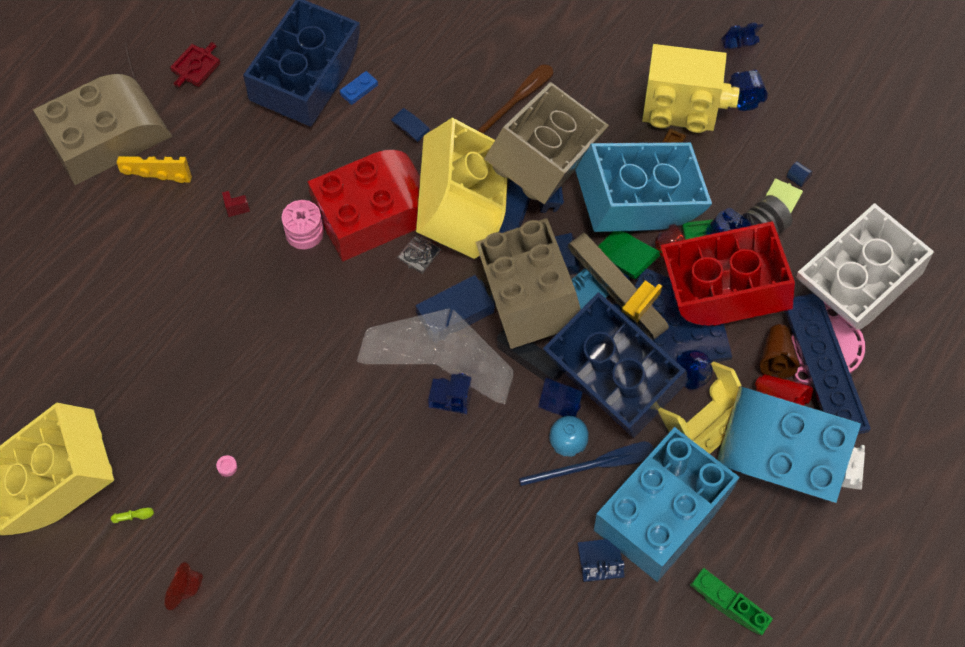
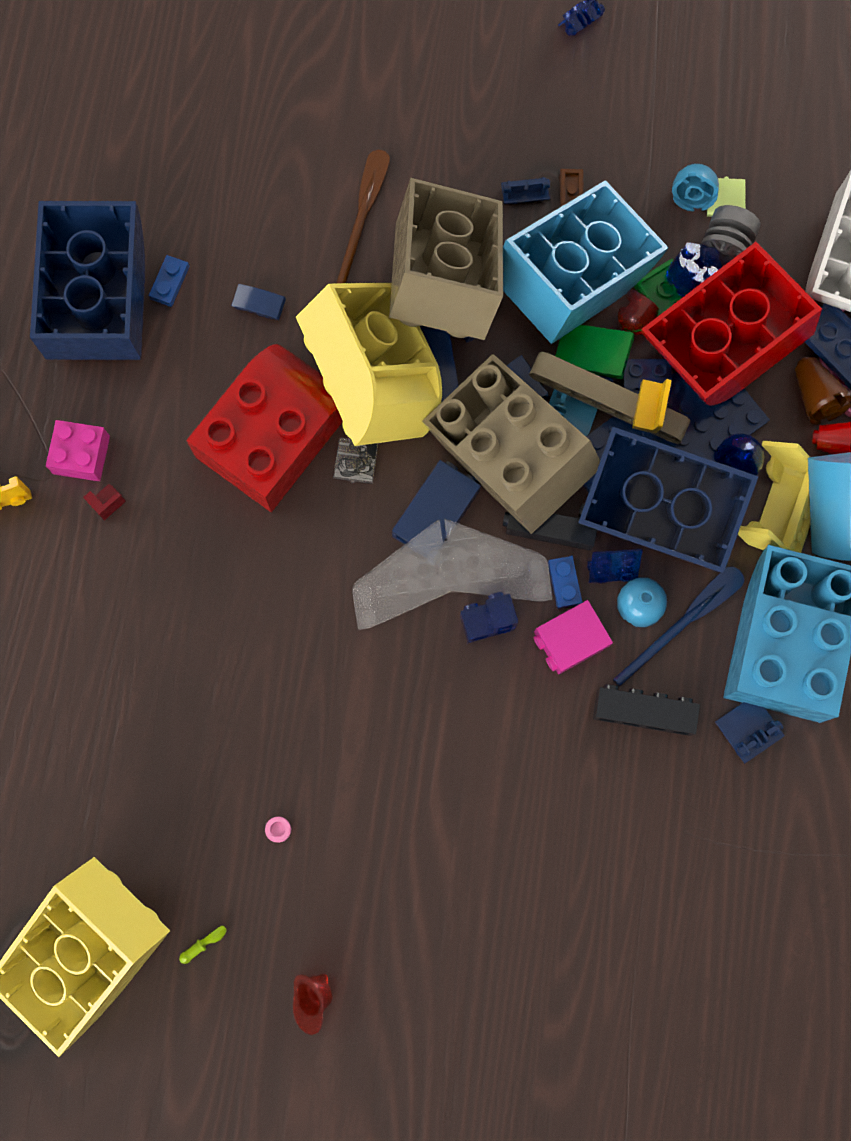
camera: 30 degrees left, 15 degrees up
bright pink wheel [282,200,324,250] -> none
light yellow brick [642,44,739,133] -> none
clear blue brick [728,69,768,111] -> none
dark blue brick [786,161,813,187] -> none
none -> dark pink brick [46,420,110,481]
none -> dark blue hinge [501,177,550,205]
none -> dark pink brick [533,600,613,675]
none -> blue plate [548,556,582,609]
none -> black brick [593,684,700,736]
none -> dark azure cylinder [672,164,719,211]

